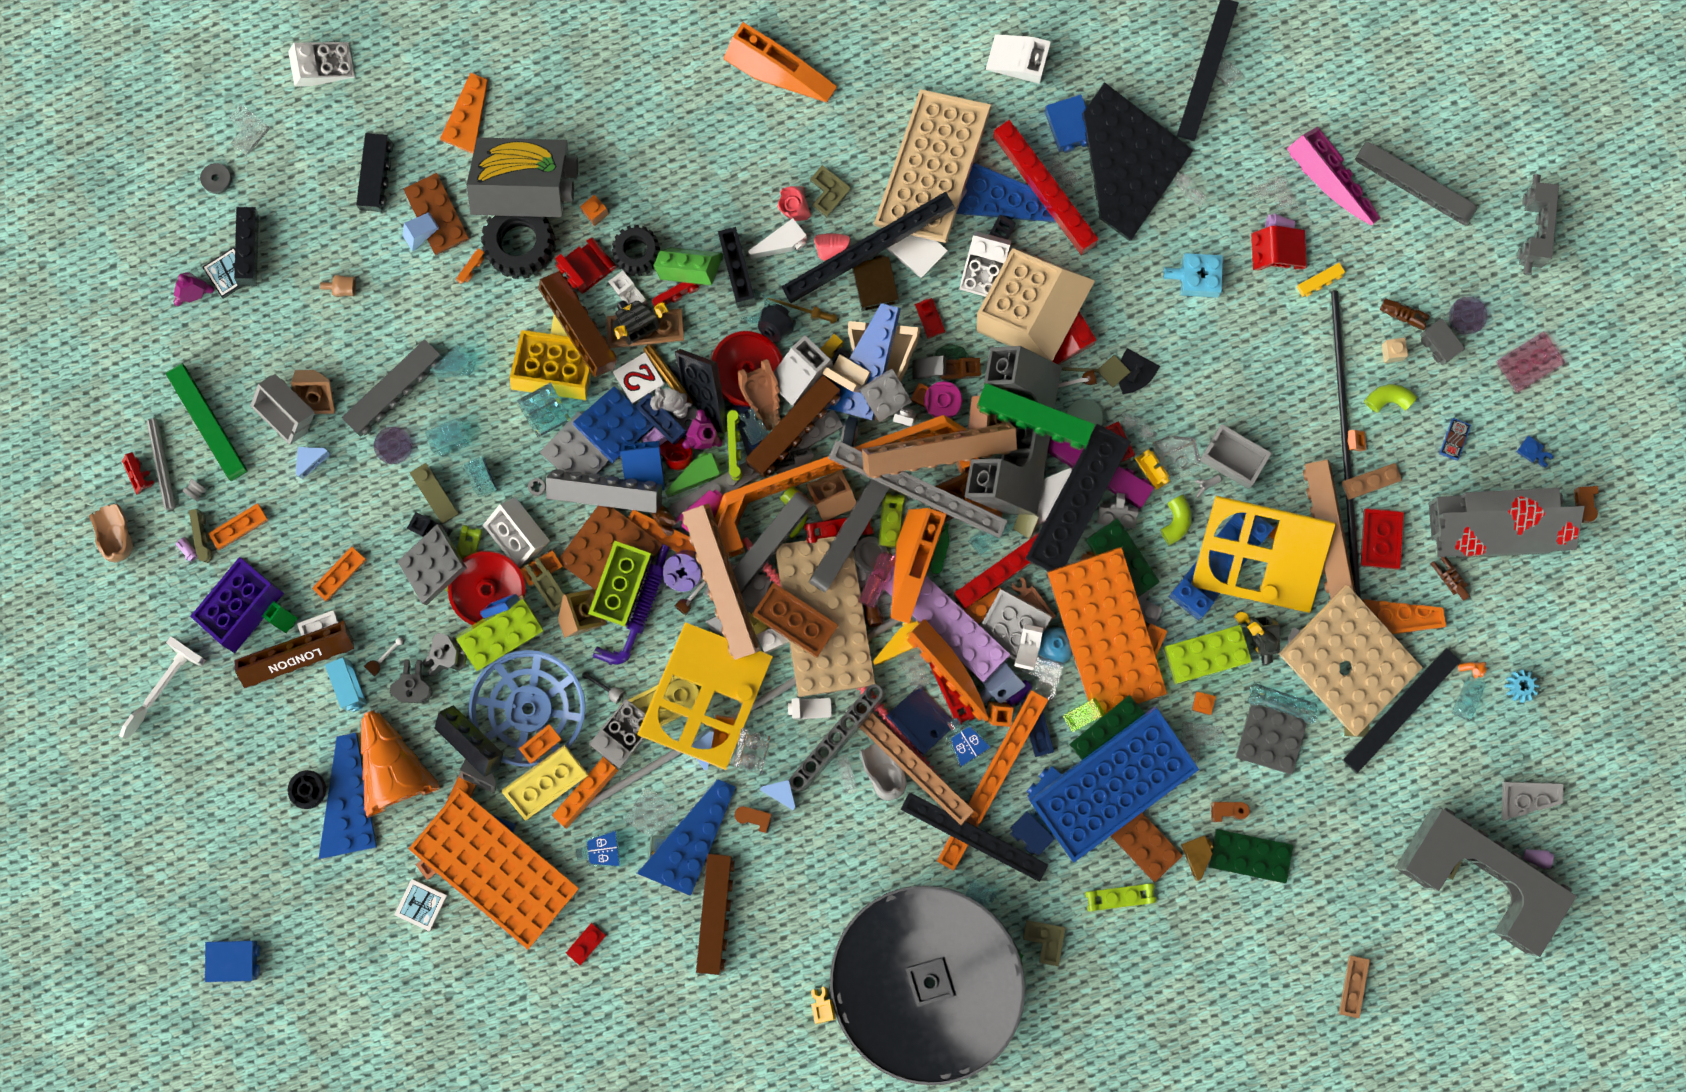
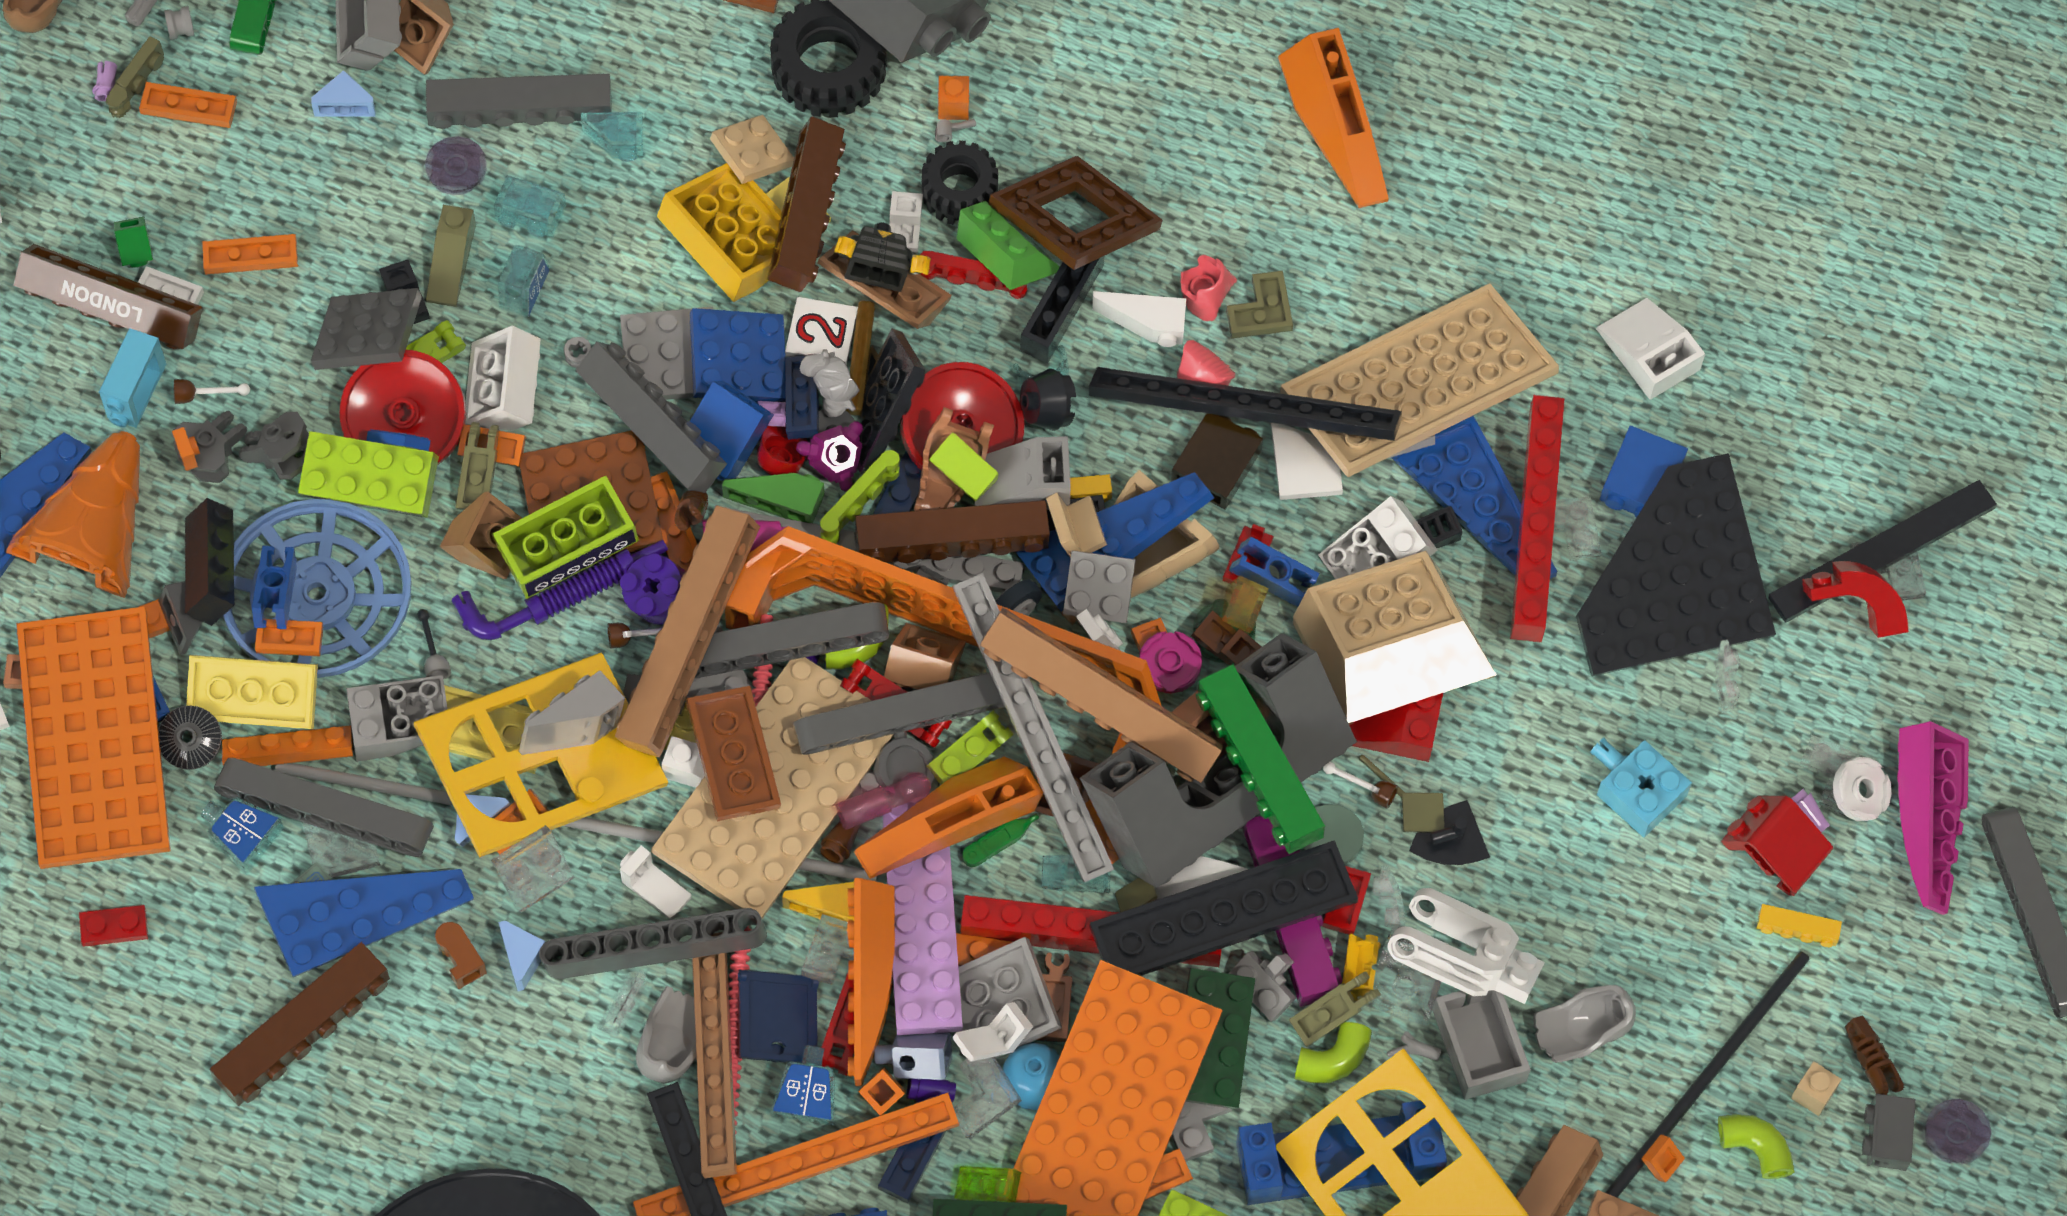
camera: 35 degrees right, 15 degrees down
dark purple slope [190,557,284,653] -> none
orange plate [455,248,485,284] -> none
clear light blue brick [517,382,571,438] -> none
red piece [555,237,617,294] -> none
clear light blue plate [739,408,768,445] -> none
pearl gold sword [767,298,837,324] -> none
dark grey slope [912,356,946,379] -> none
none -> dish [159,705,222,770]
none -> orange plate [172,427,200,471]
none -> dark grey beam [214,758,434,857]
none -> blue piece [252,546,297,629]
none -> light grey slope [519,670,625,755]
none -> tan plate [710,115,794,184]
none -> lime slope [929,432,999,502]
none -> light grey hand [935,119,976,142]
none -> reddish brown plate [989,156,1163,270]
none -> clear yellow slope [1221,576,1269,633]
none -> blue piece [1229,537,1320,607]
none -> olive hinge [1289,971,1381,1047]
none -> white plate [1388,888,1545,1004]
none -> light grey hair [1533,985,1636,1063]
none -> red arch [1802,561,1909,638]
none -> white tile [1833,757,1892,821]

